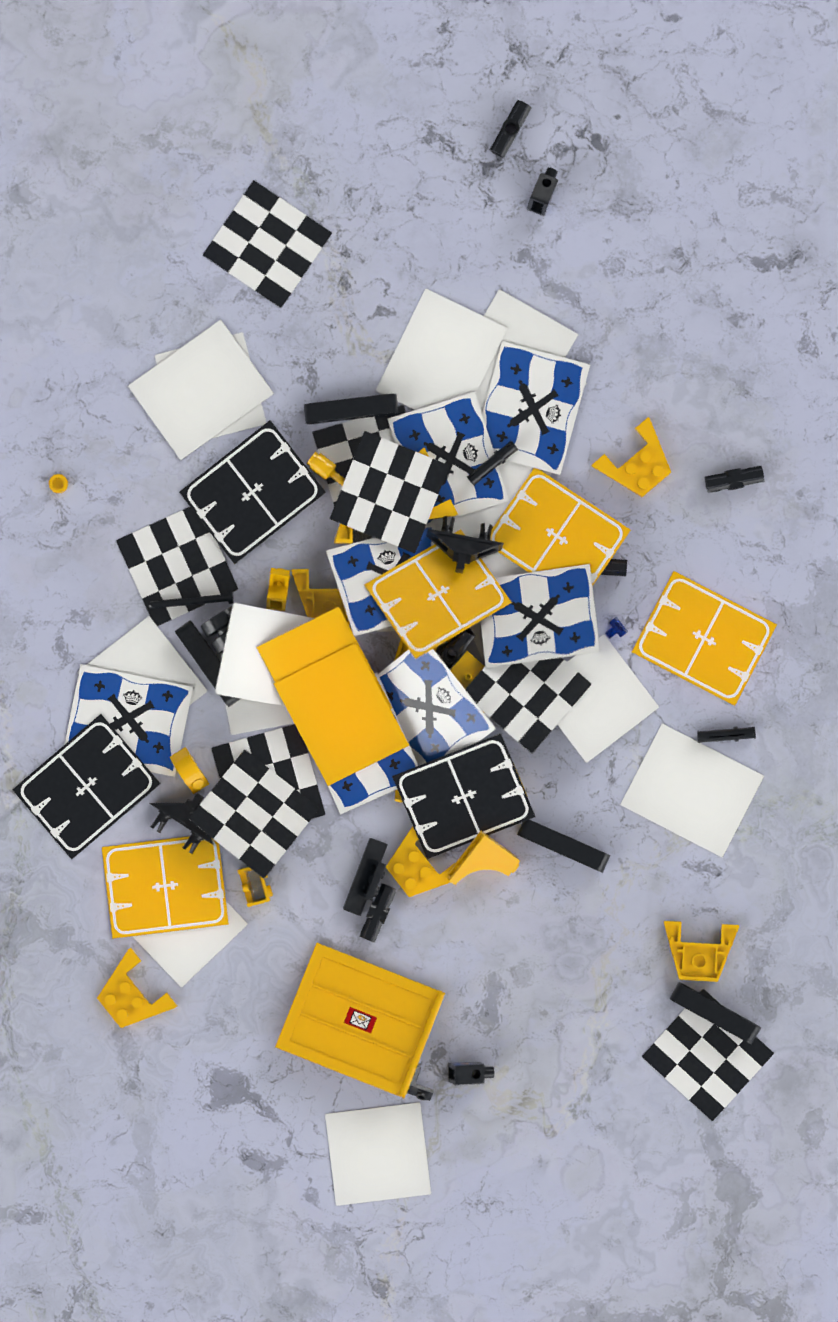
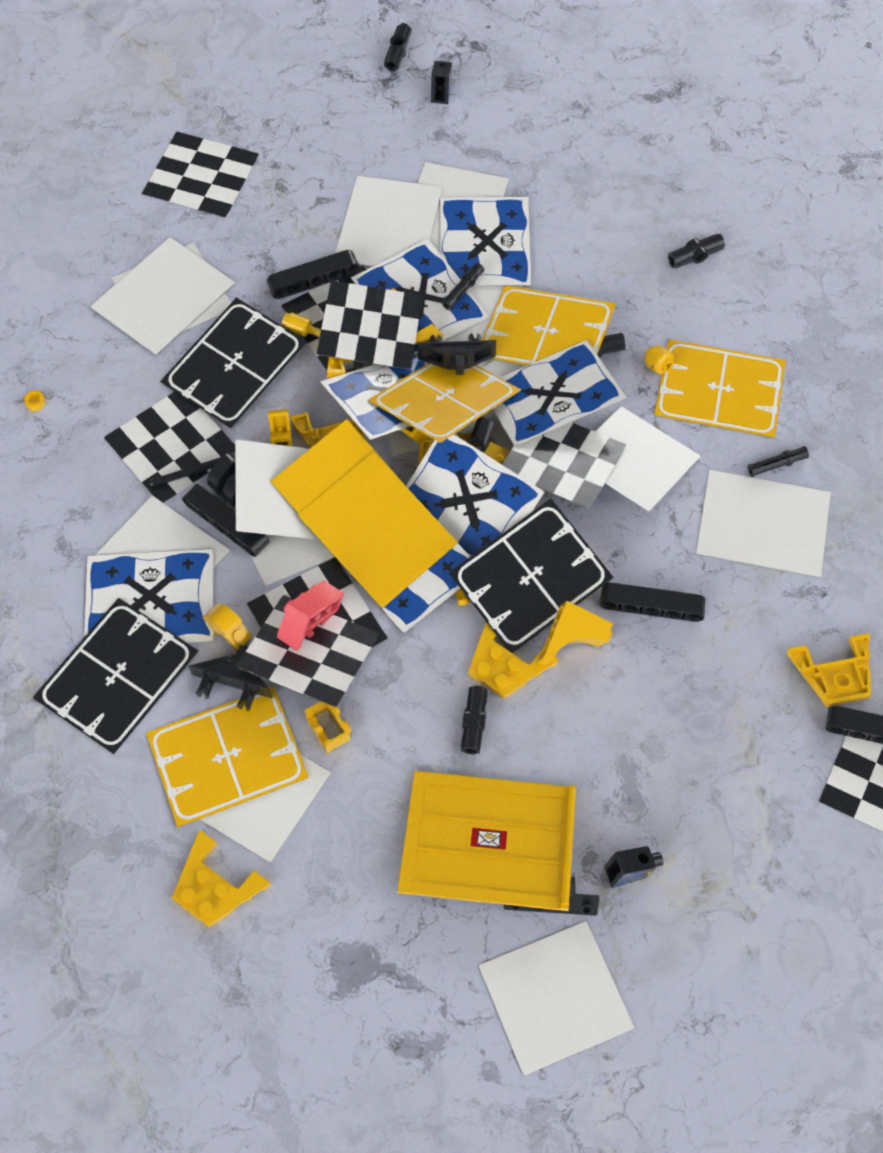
camera: 15 degrees left, 25 degrees down
black bracket [343,838,388,916] -> none
yellow wing [591,417,671,497] -> none
clear blue tile [605,617,628,639] -> none
none -> coral wedge [277,580,344,651]
none -> yellow head [644,345,674,374]

